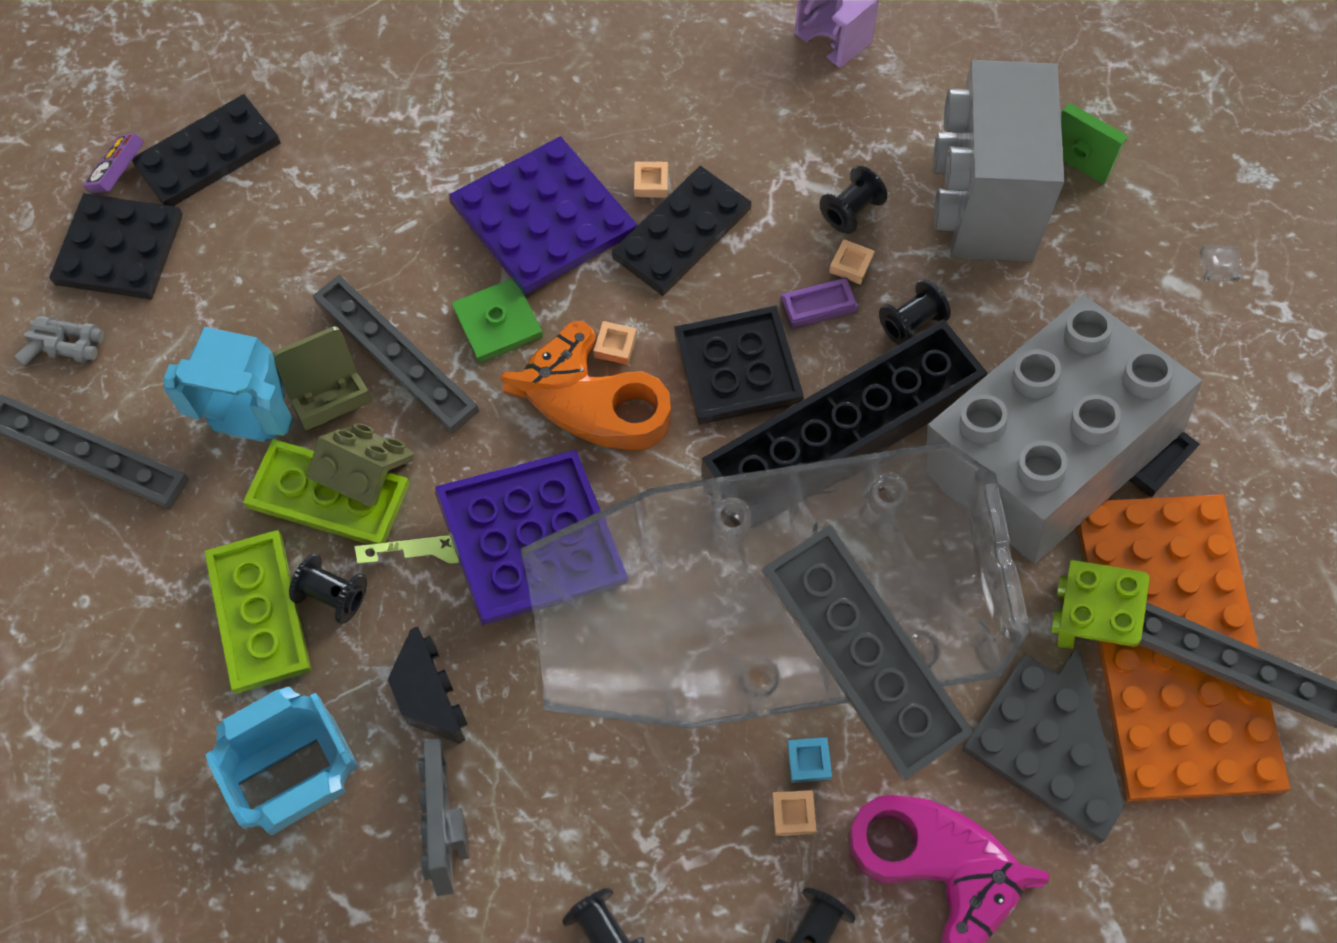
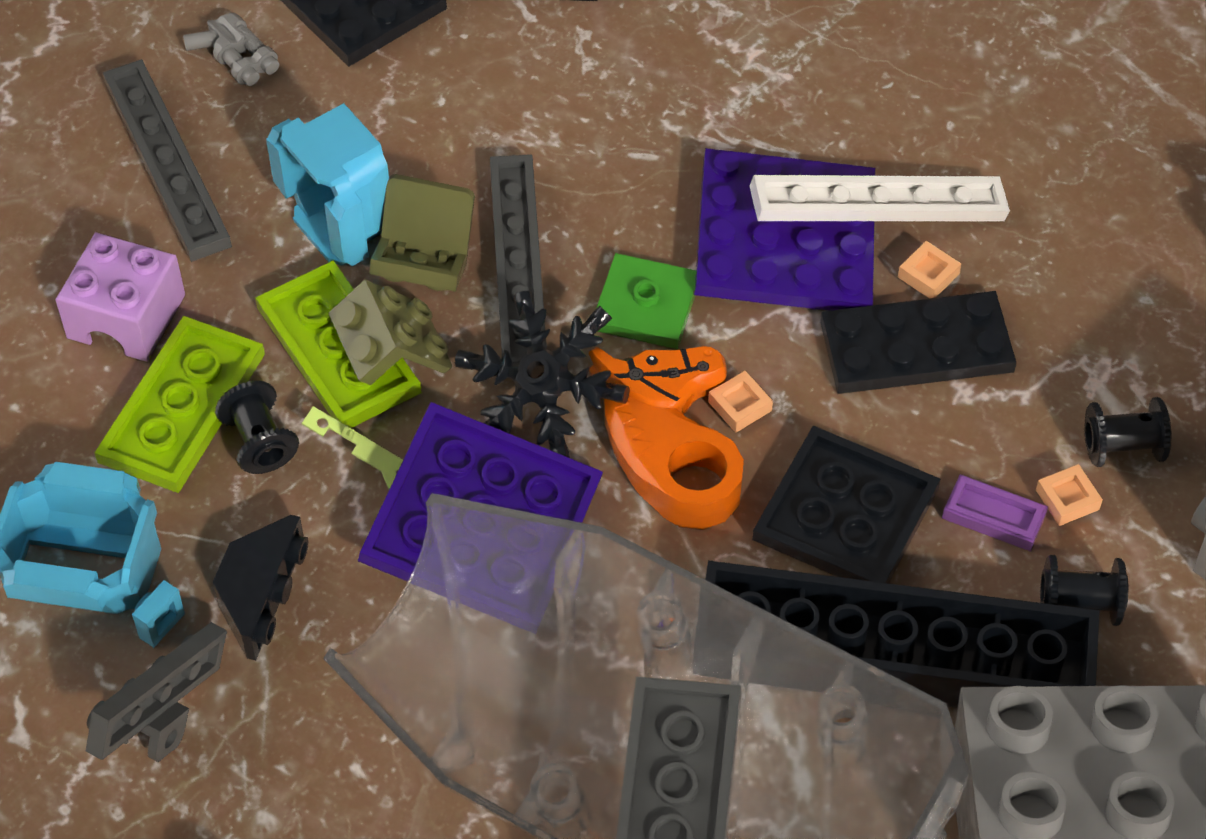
camera: 40 degrees right, 10 degrees down
none -> lavender piece [55,232,185,362]
none -> medium azure plate [132,580,185,648]
none -> black piece [455,291,630,458]
none -> white plate [750,175,1010,221]

